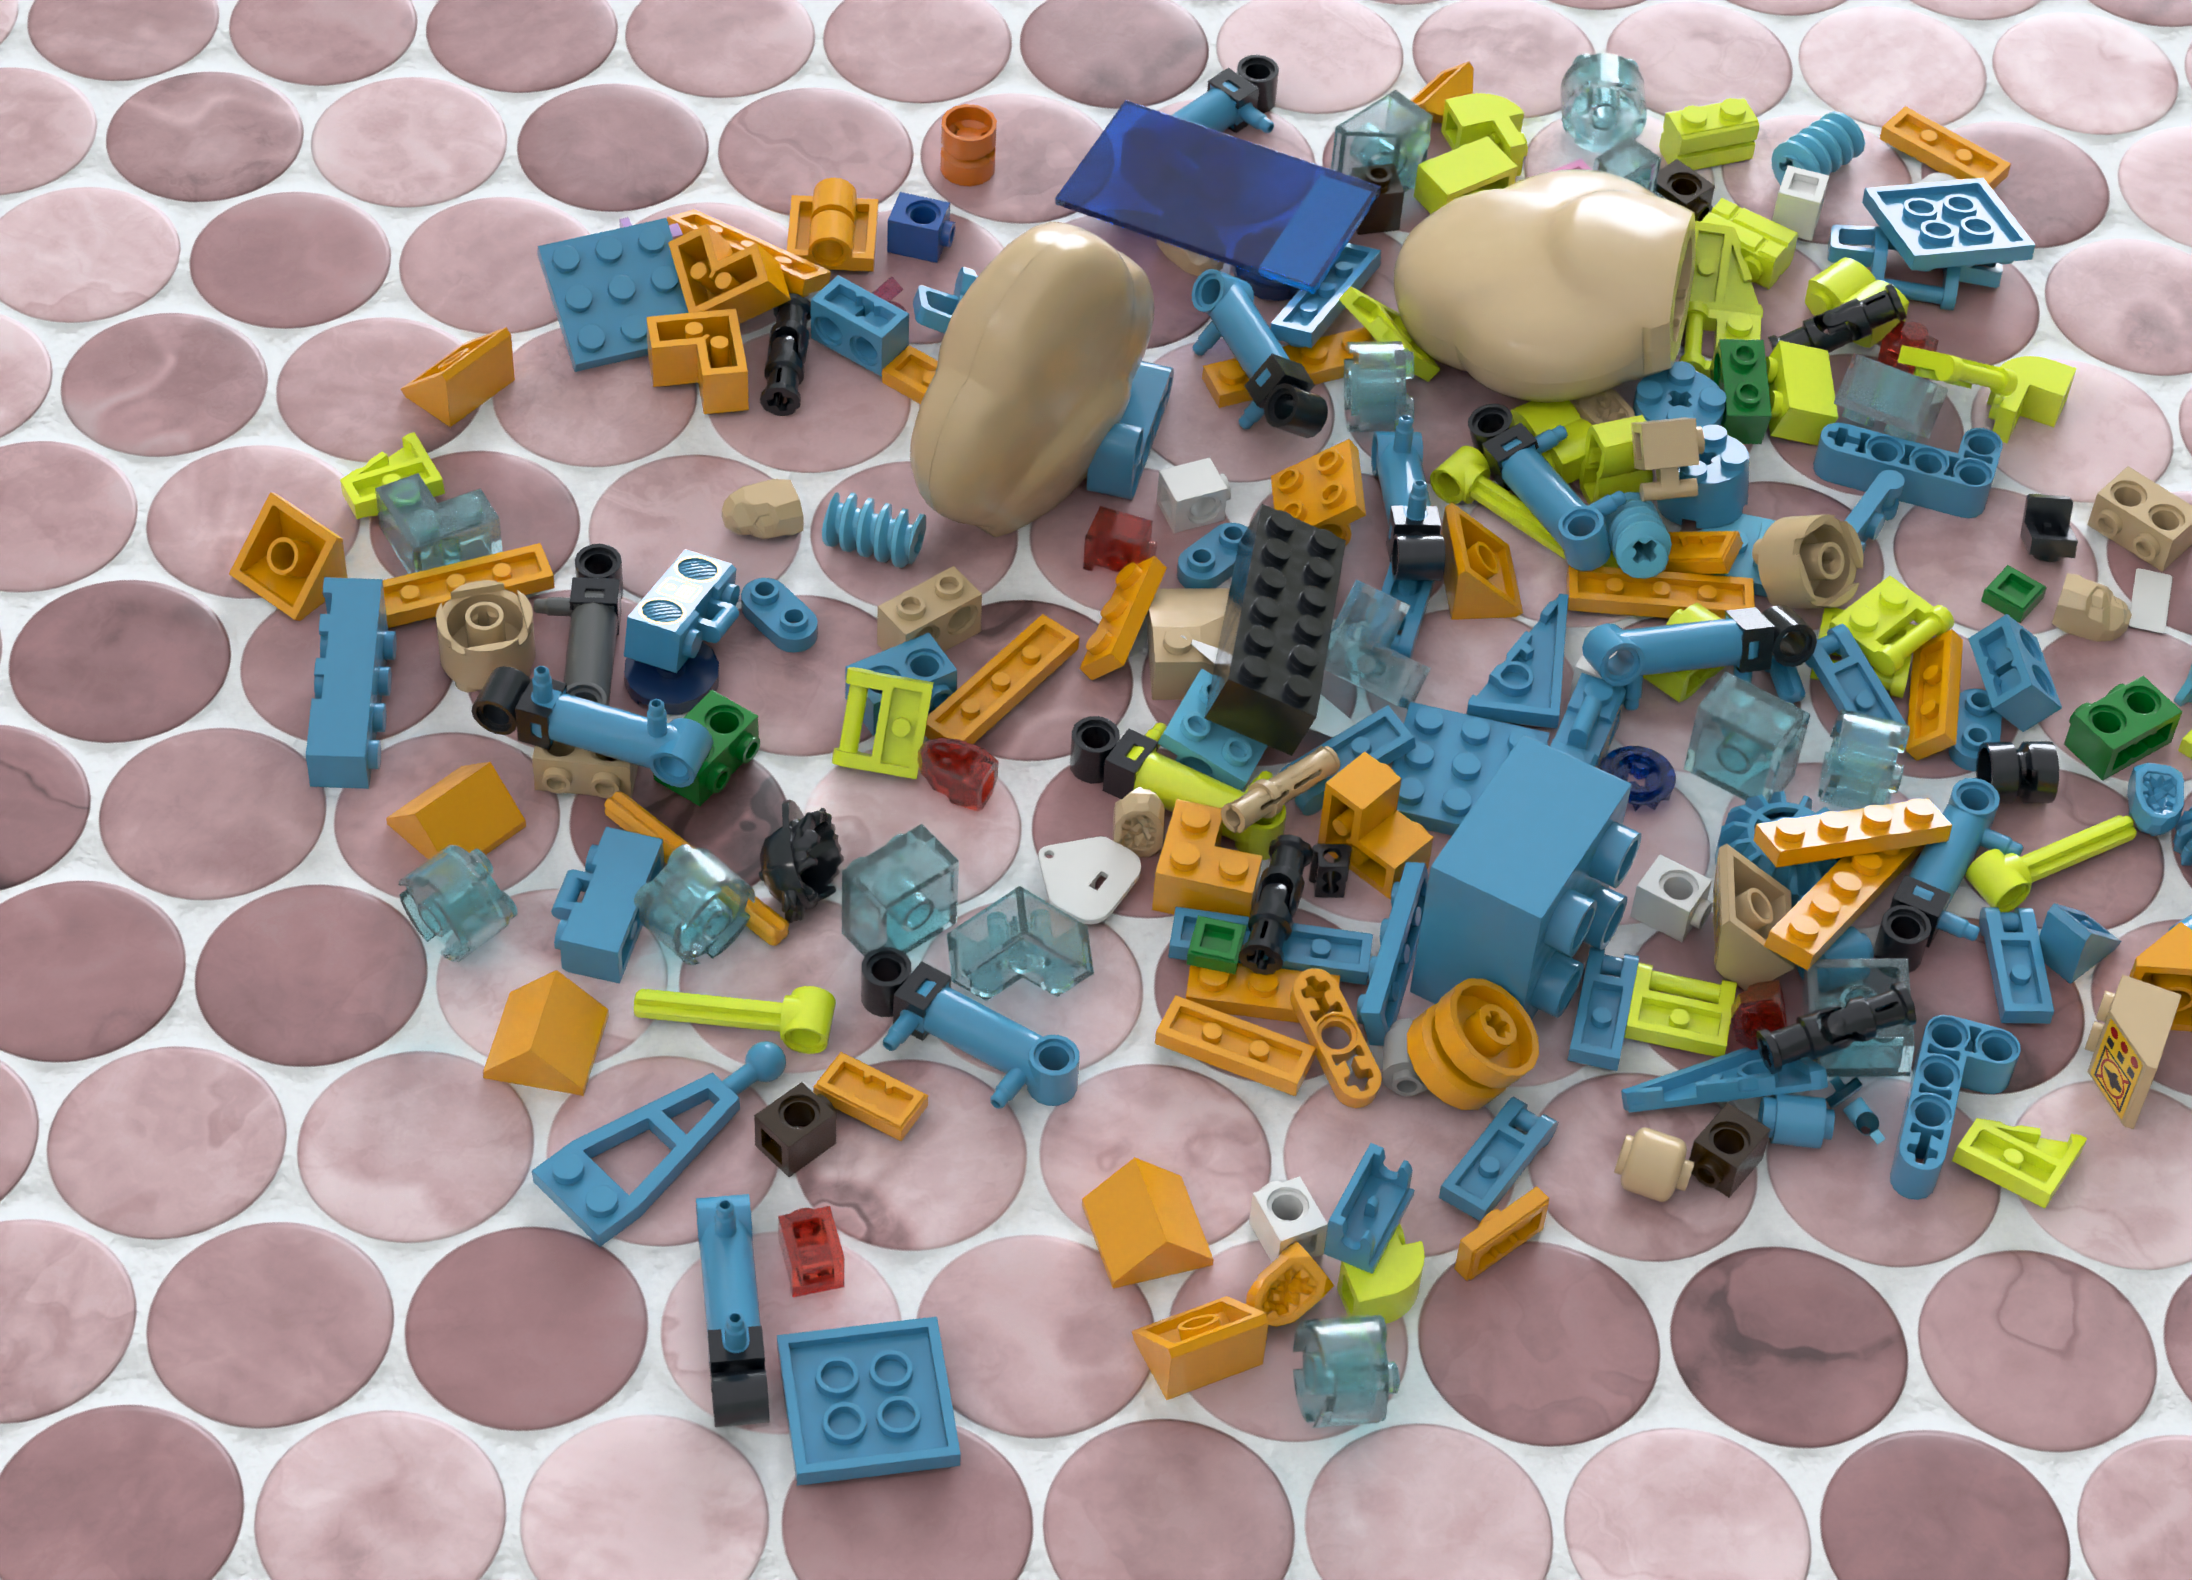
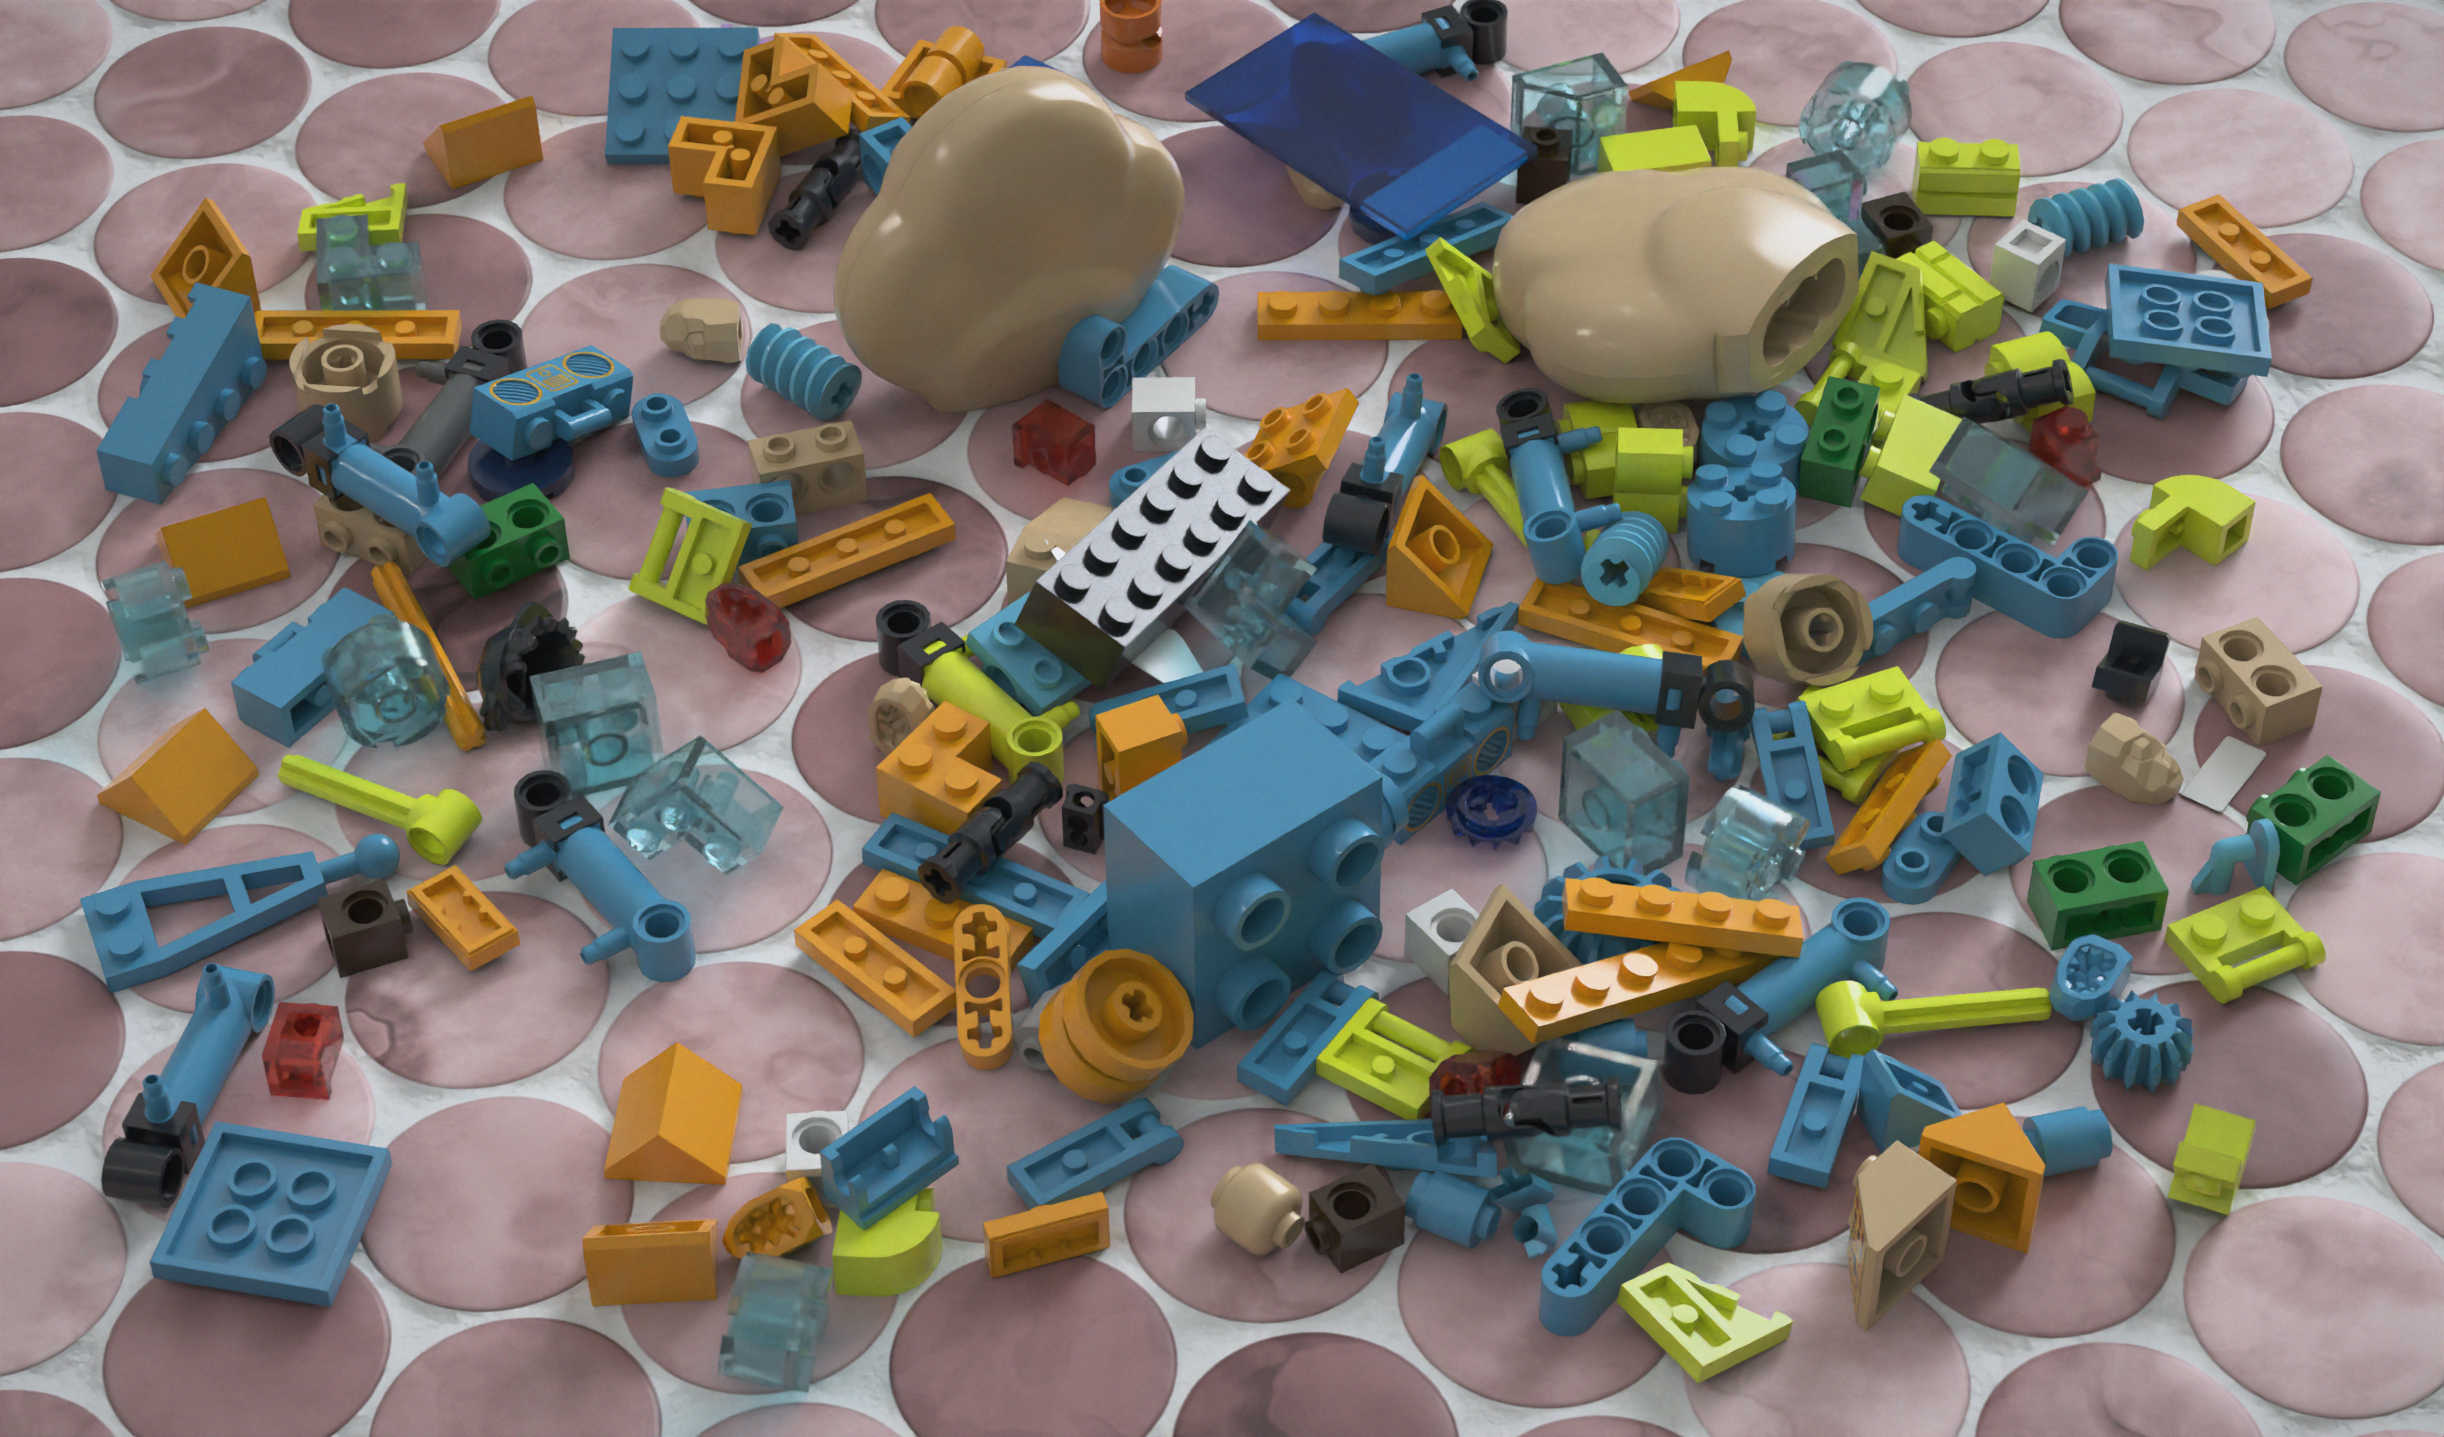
camera: 25 degrees right, 5 degrees down
white piece [1038,836,1141,924] -> none
light orange plate [1079,556,1167,680] -> none
green tile [1186,915,1247,974] -> none
piece [1192,269,1328,438] -> none
tan pin [1221,746,1340,833] -> none
clear light blue brick [1344,341,1414,432] -> none
tan brick [1631,417,1705,502] -> none
neon yellow plate [1898,345,2018,396] -> none
black wheel [1976,741,2059,804] -> none
green tile [1981,565,2047,623] -> none

